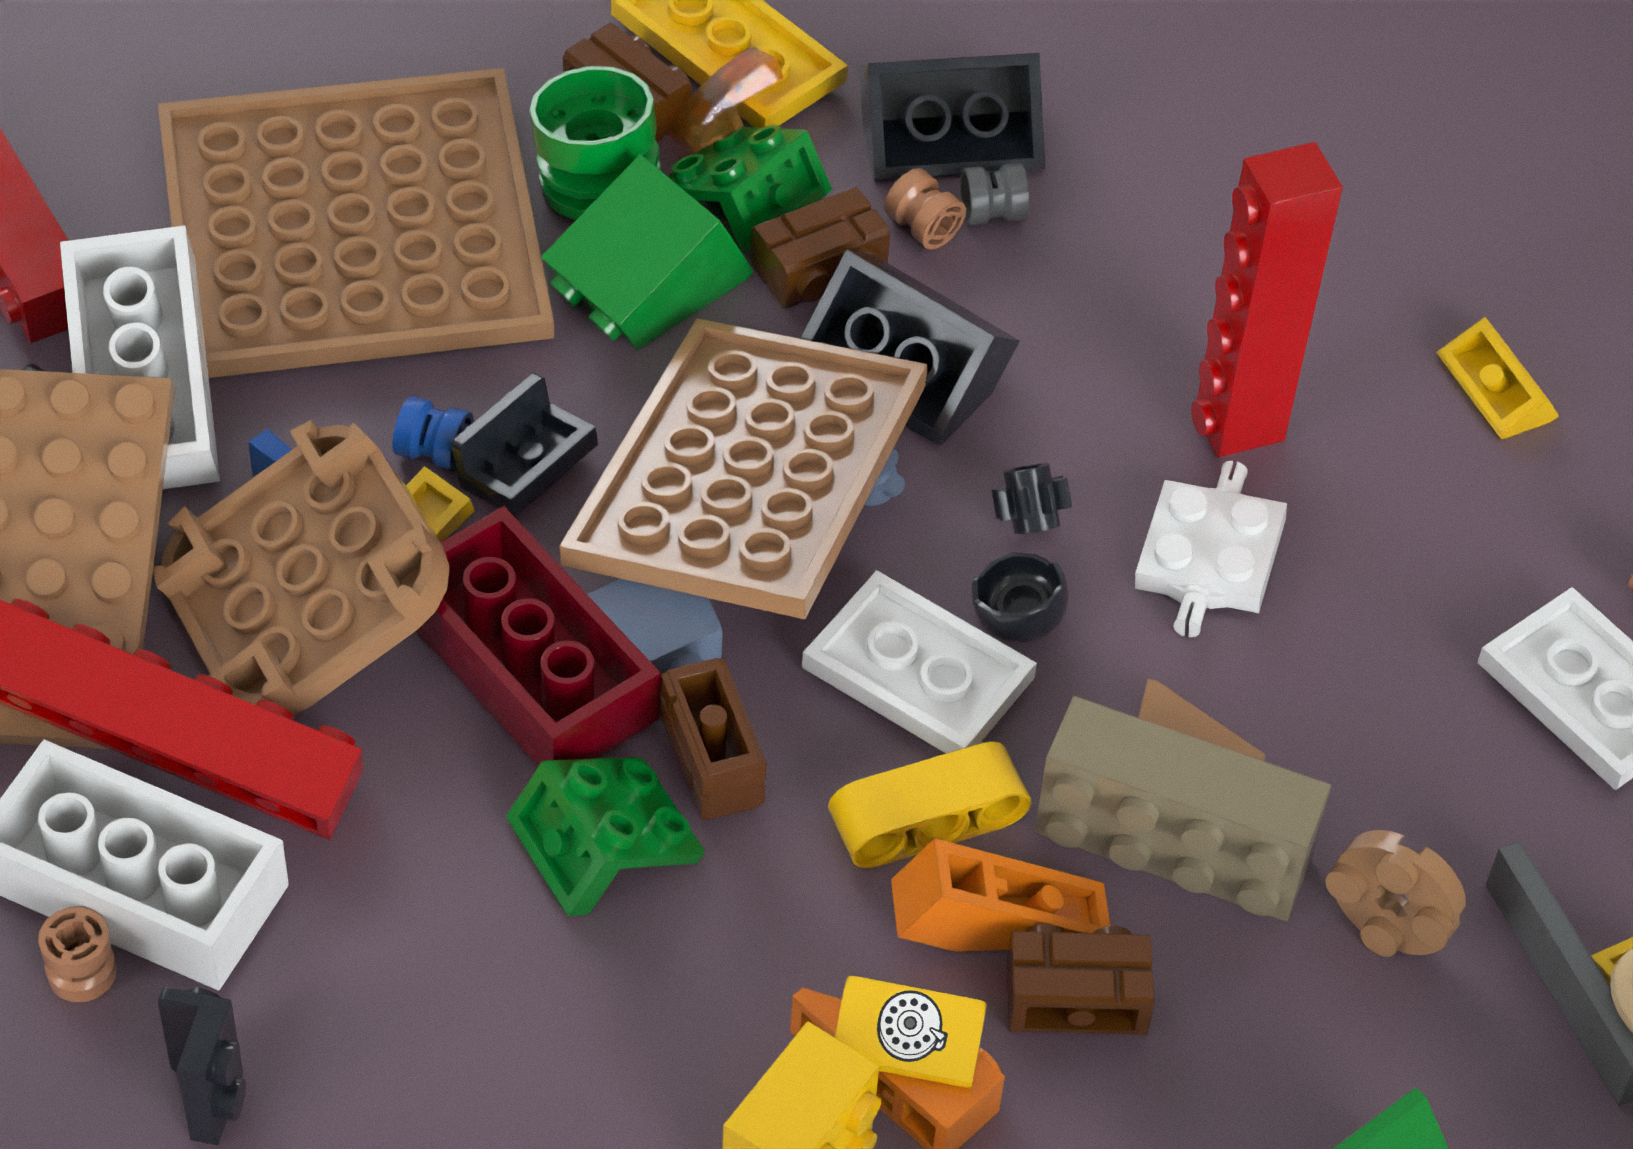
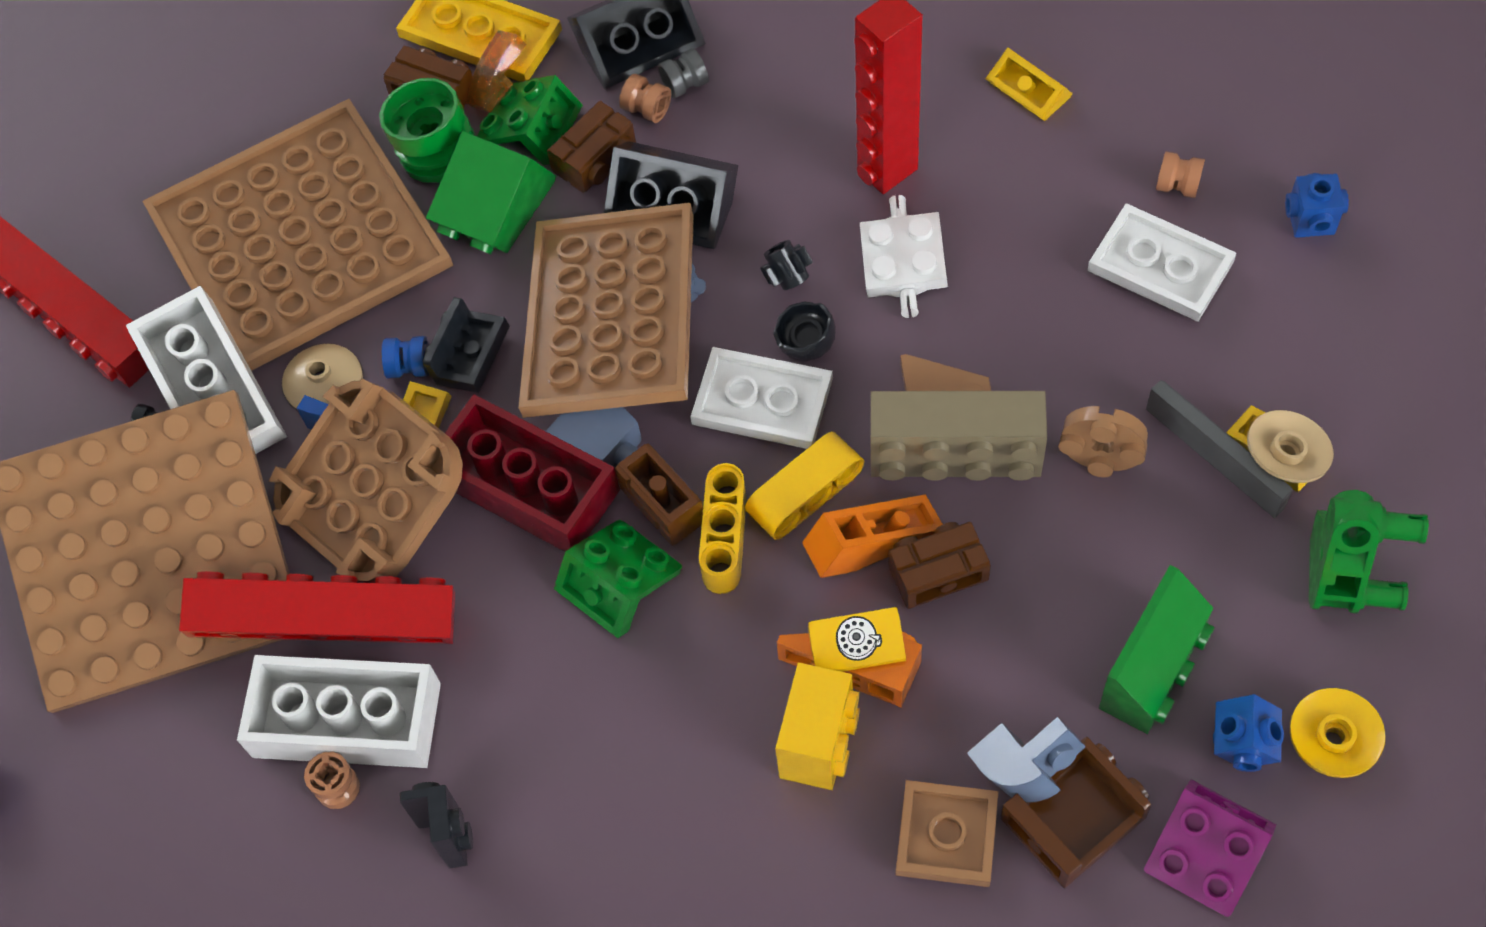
camera: 10 degrees left, 10 degrees up
none -> tan dish [282,344,363,411]
none -> yellow beam [699,463,747,594]

